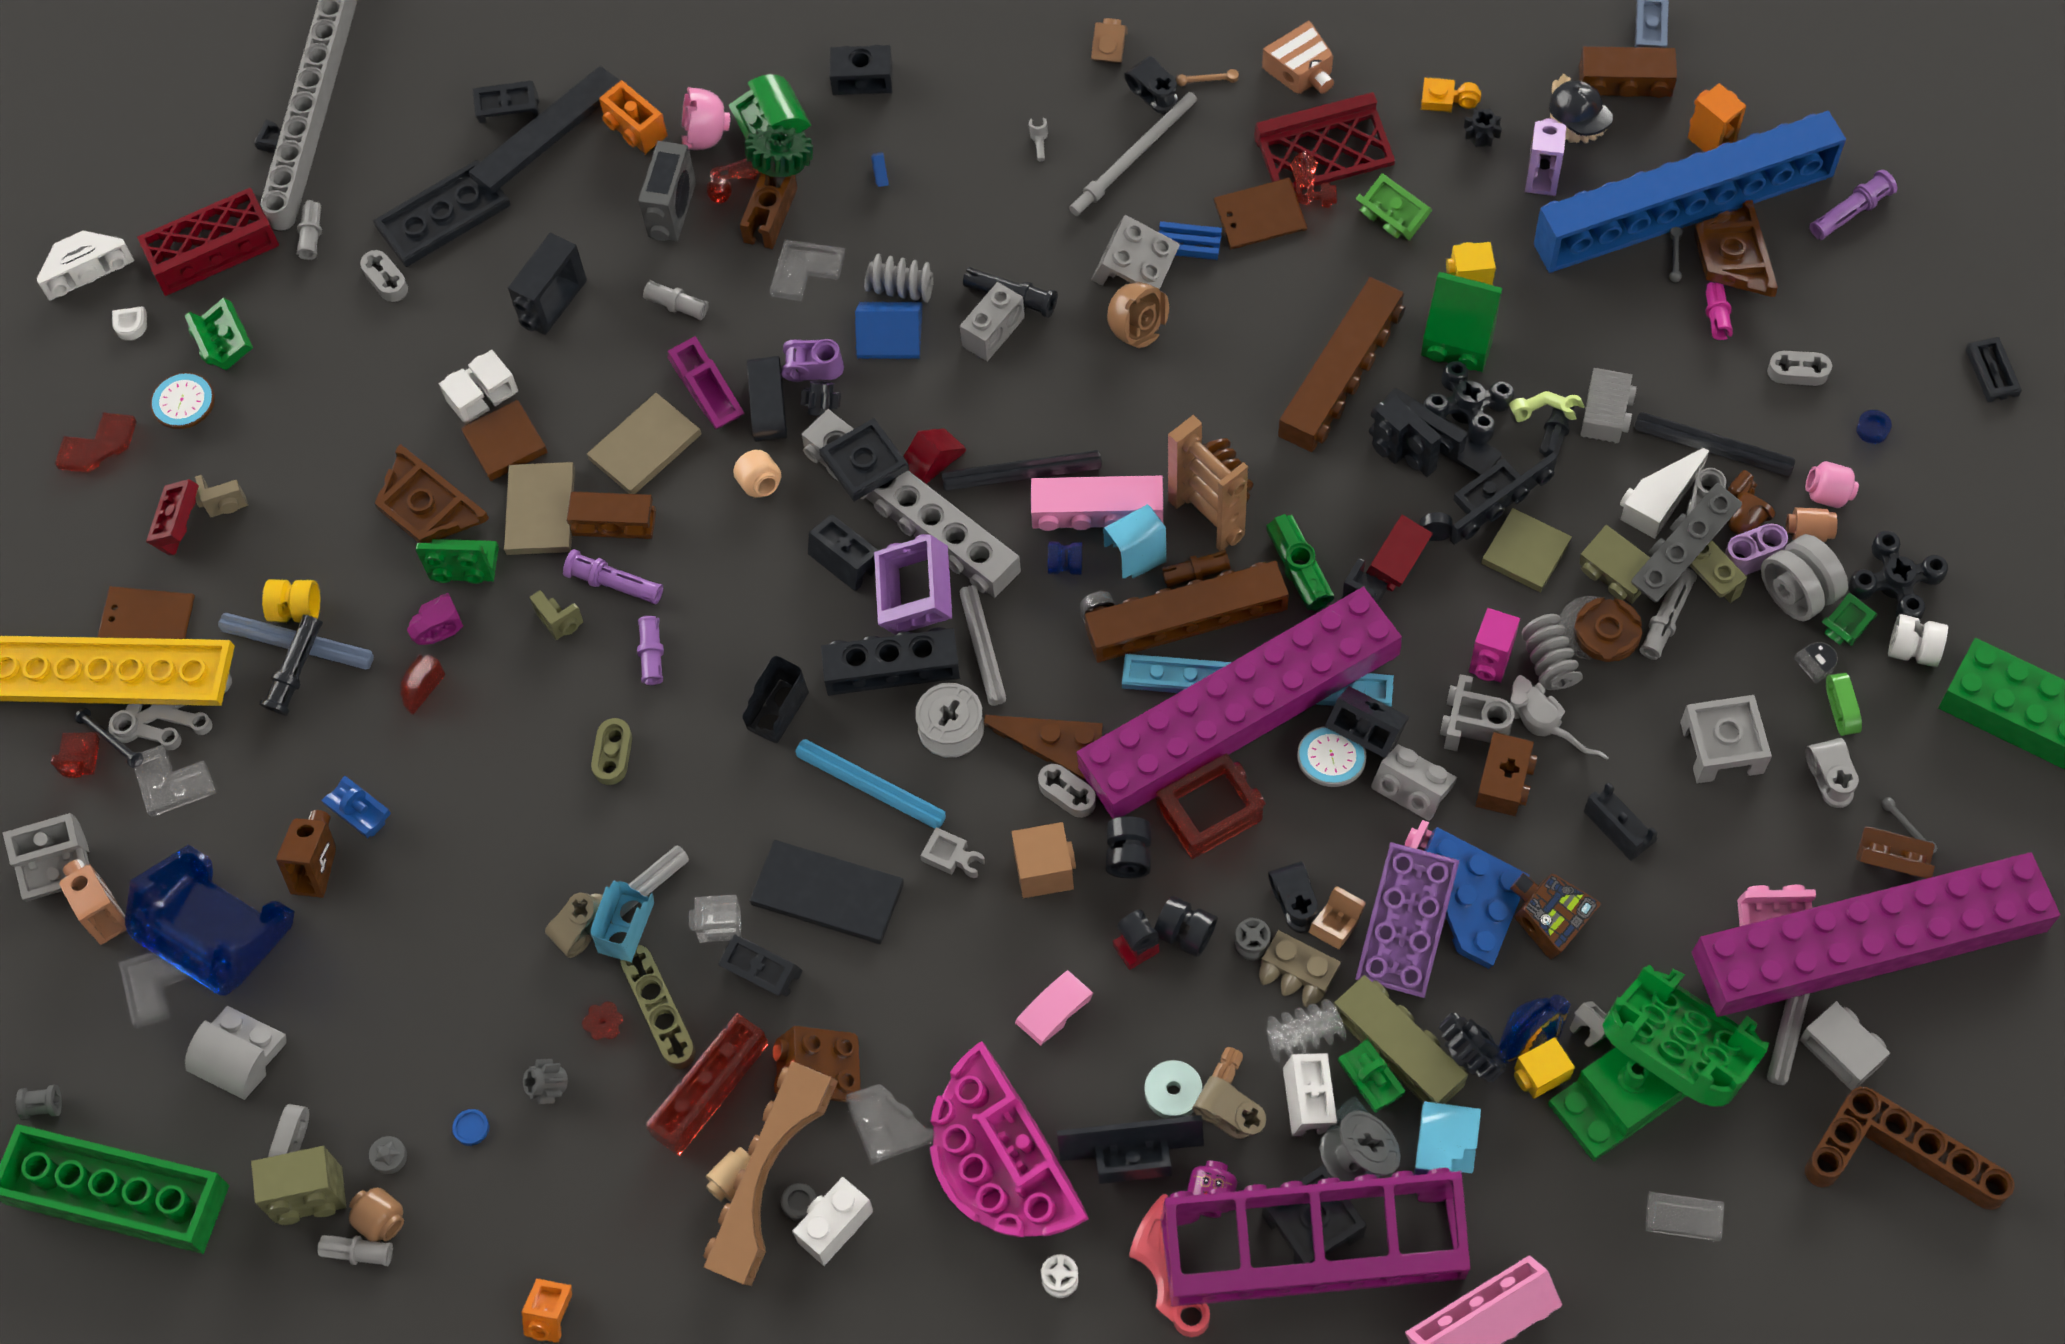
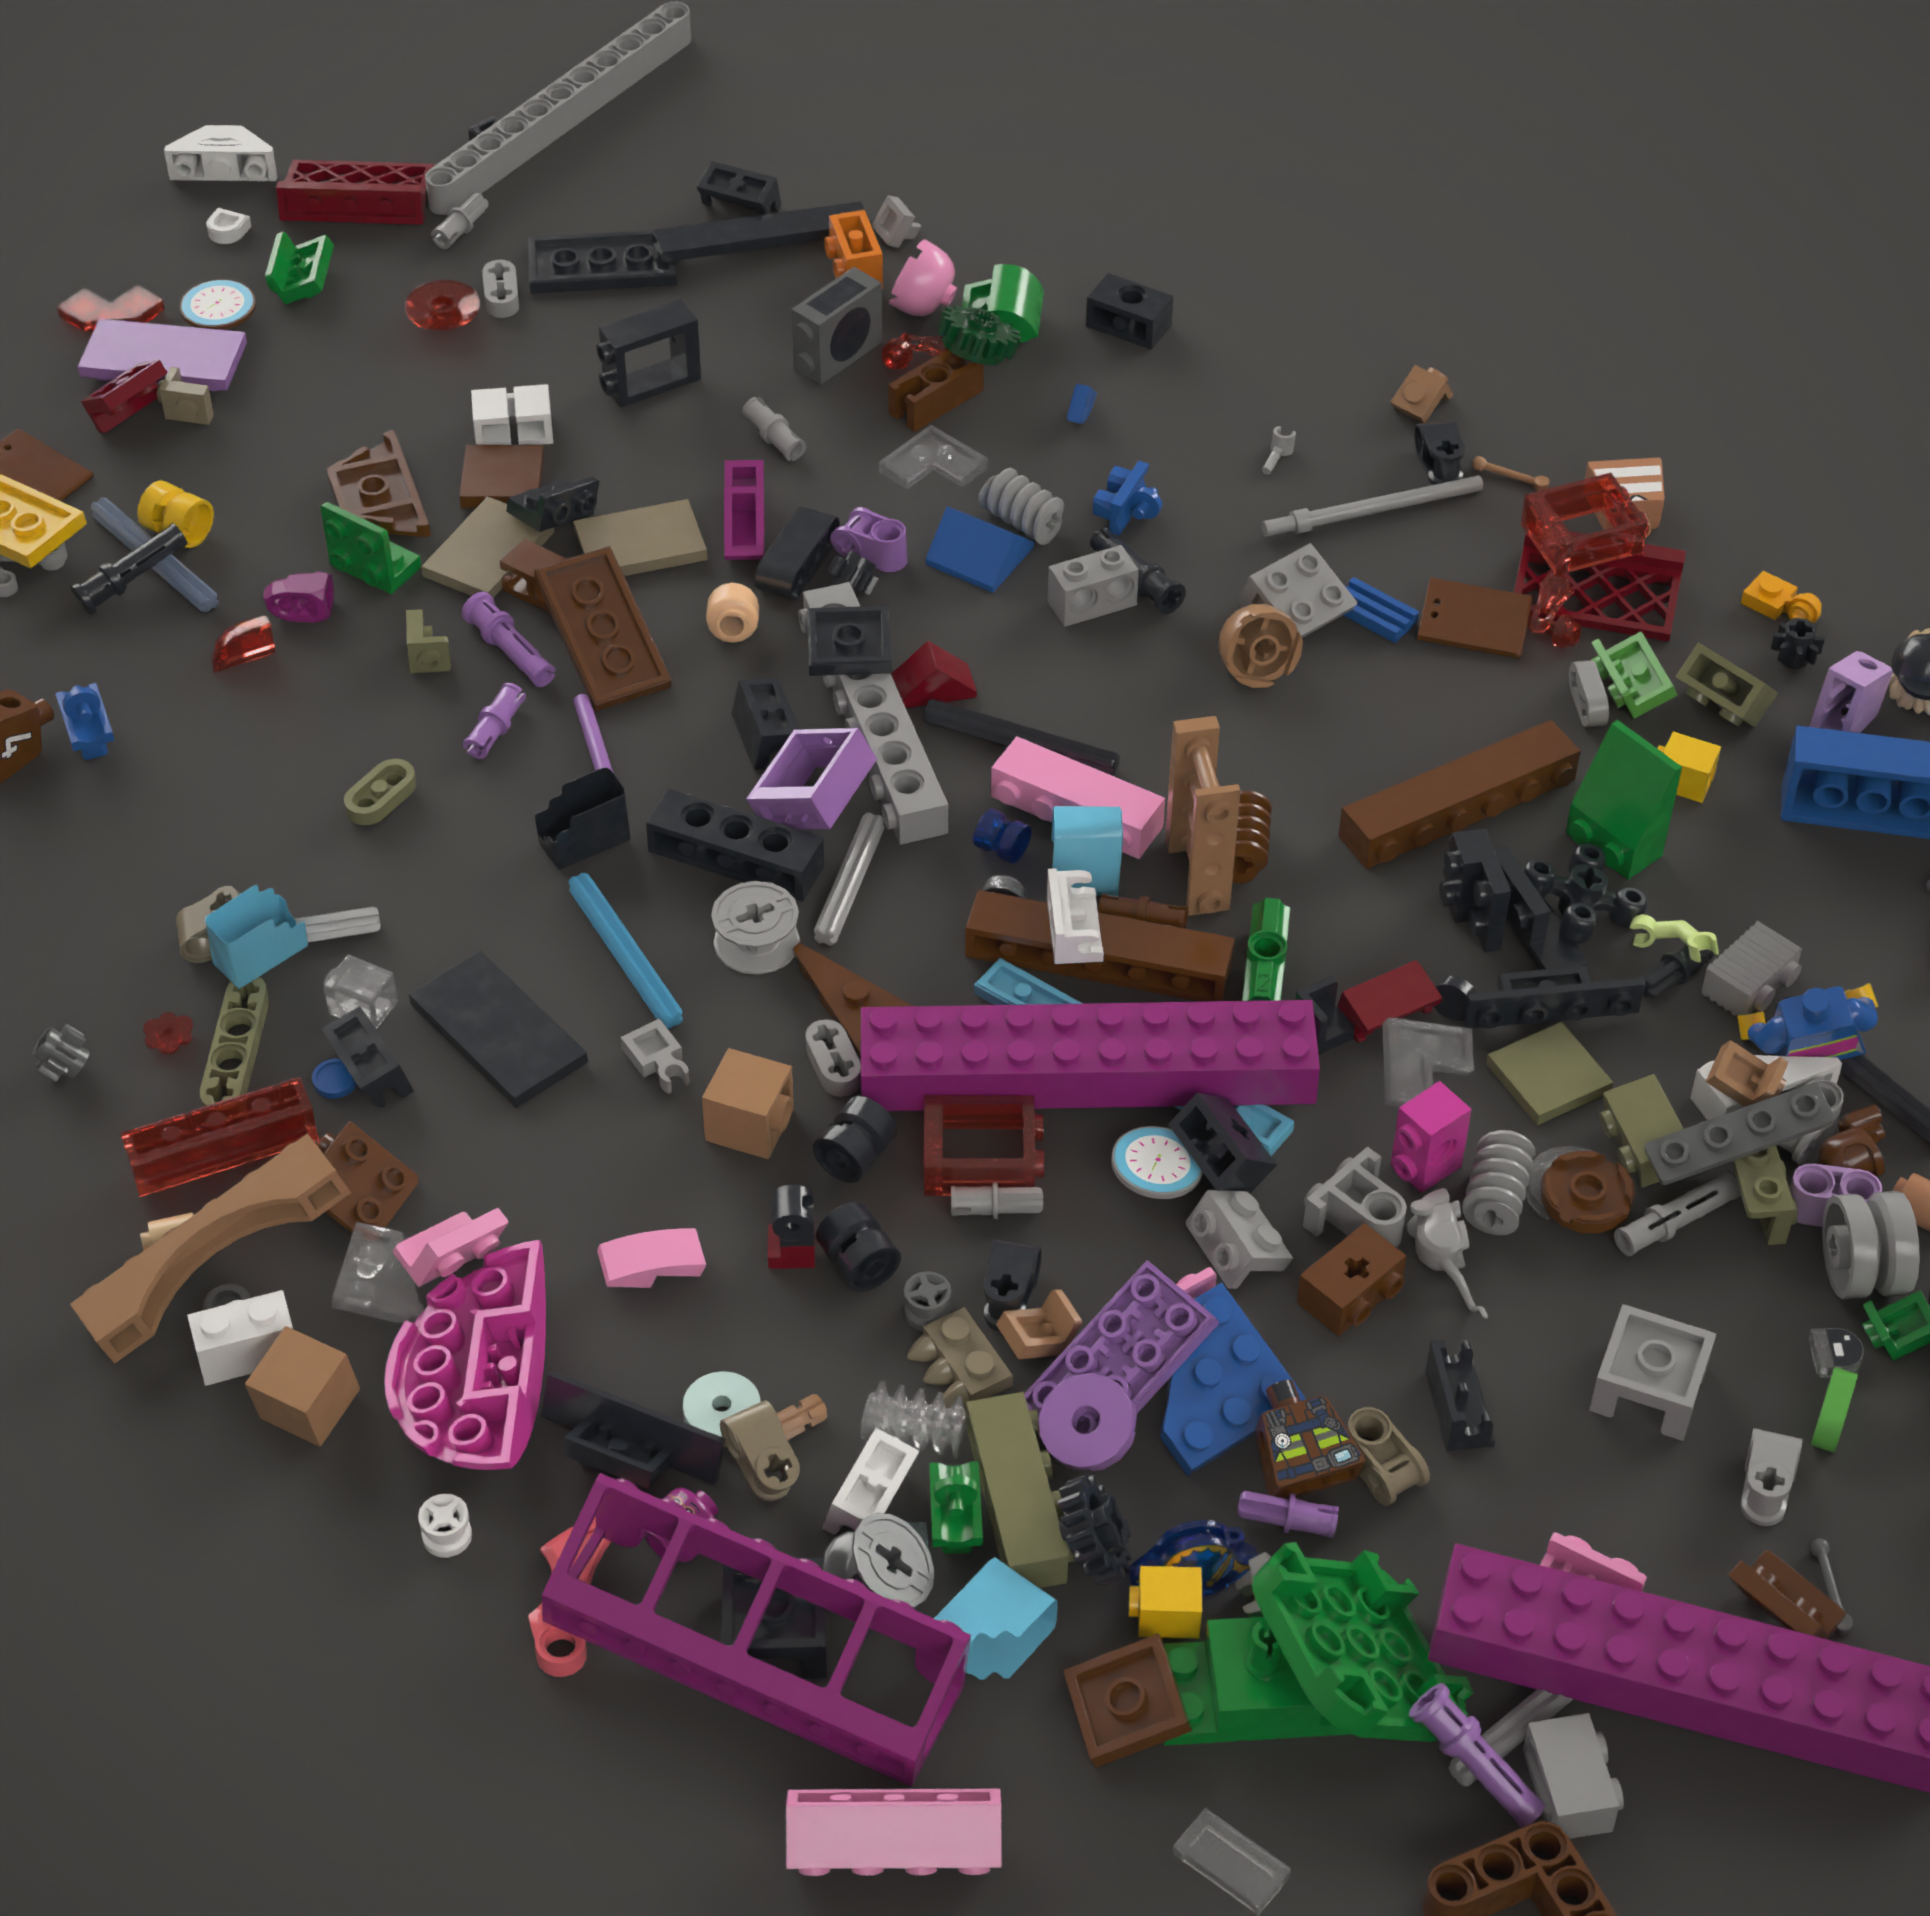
camera: 25 degrees right, 15 degrees down
none -> tile [78,319,247,391]
none -> medium nougat head [245,1326,360,1447]
none -> blue piece [312,1058,357,1099]
none -> bright pink bracket [393,1208,509,1287]
none -> clear red dish [405,280,480,330]
none -> black bracket [506,477,600,532]
none -> reddish brown tile [534,546,672,712]
none -> medium lavender bar [573,694,613,772]
none -> light grey tile [872,195,921,248]
none -> light grey axle [951,1182,1043,1219]
none -> medium lavender tile [1038,1373,1137,1471]
none -> white hinge [1047,868,1104,964]
none -> reddish brown tile [1063,1633,1192,1768]
none -> blue hips [1092,460,1163,536]
none -> medium lavender axle [1237,1491,1339,1539]
none -> dark tan piece [1347,1407,1430,1506]
none -> clear tile [1382,1017,1474,1107]
none -> medium lavender pin [1409,1683,1545,1827]
none -> clear red window [1520,472,1649,575]
none -> light grey beam [1569,660,1609,727]
none -> olive brick [1675,642,1778,728]
none -> medium nougat bracket [1706,1040,1789,1107]
none -> blue torso [1737,983,1878,1060]

